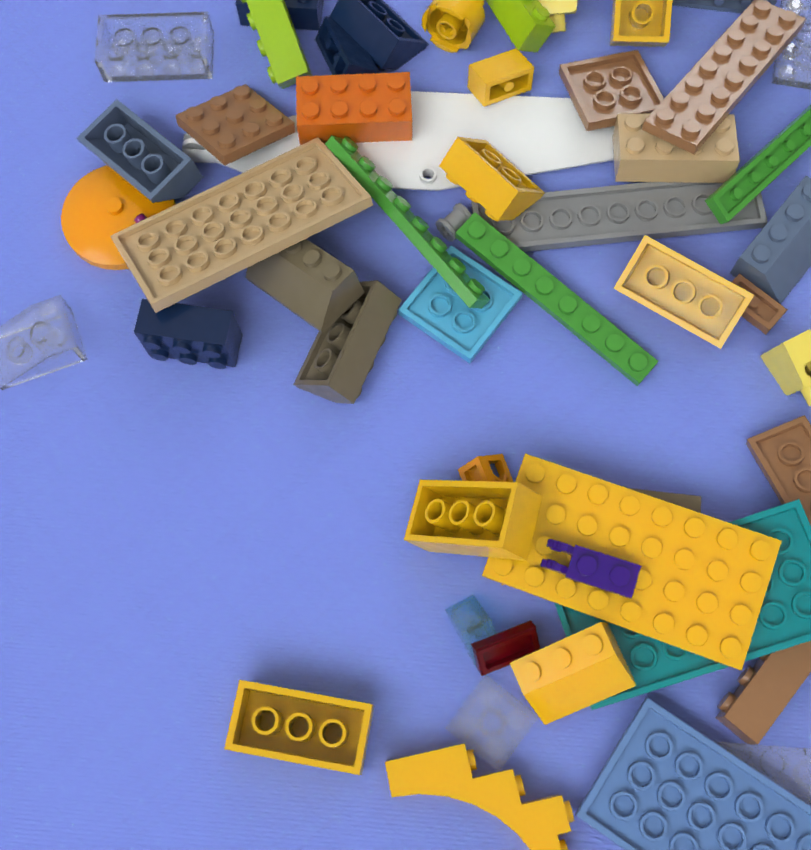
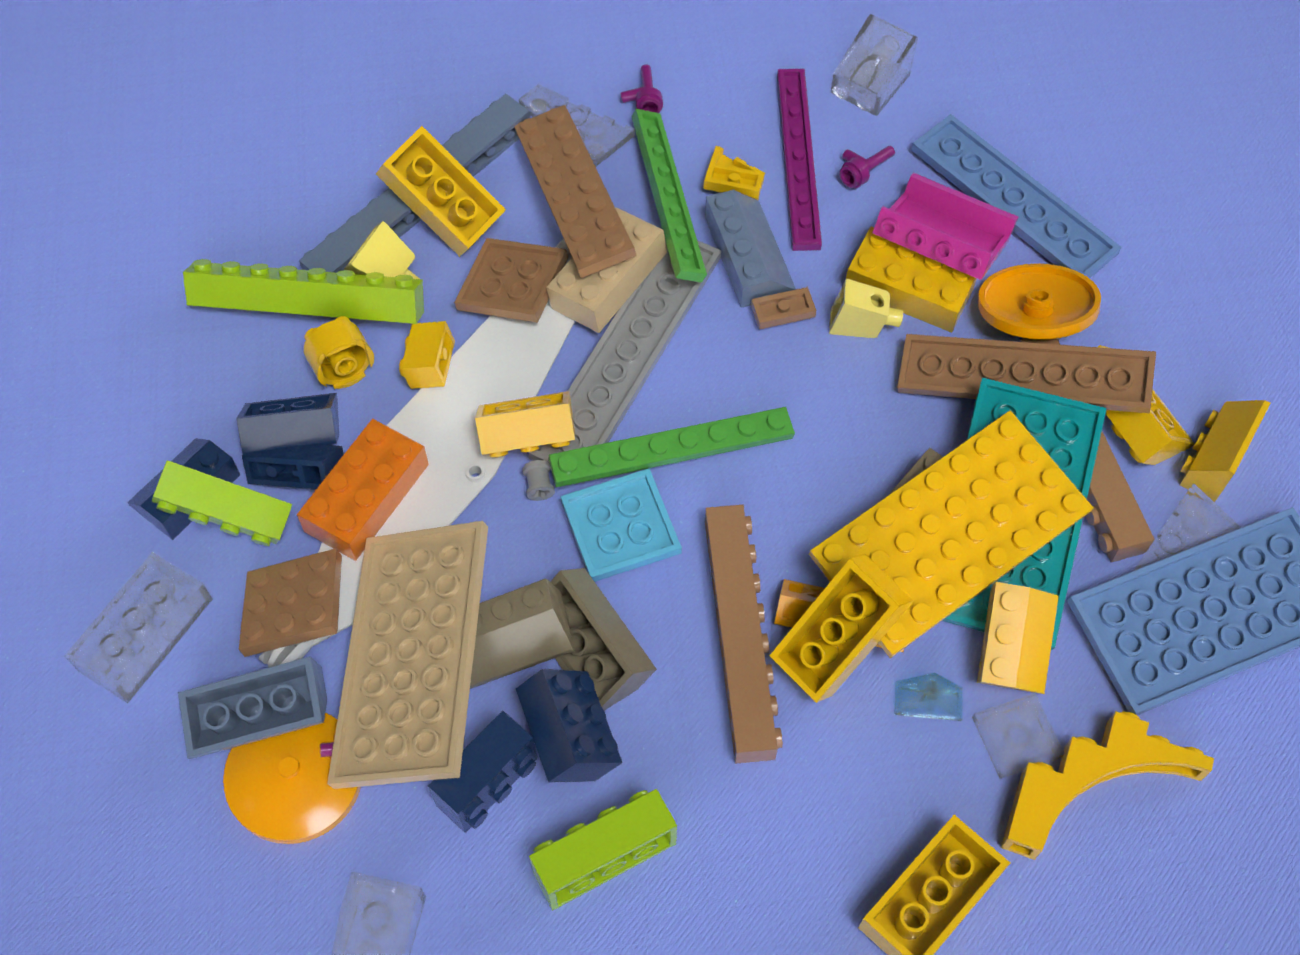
camera: 60 degrees left, 10 degrees down
bright green plate [325,135,490,309] -> none
dark red tile [471,620,541,676] -> none
dark purple hinge [540,539,641,599] -> none
yellow brick [614,235,754,349] -> none
none -> dark blue brick [516,669,623,782]
none -> lime brick [529,789,677,911]
none -> medium nougat brick [704,504,783,764]

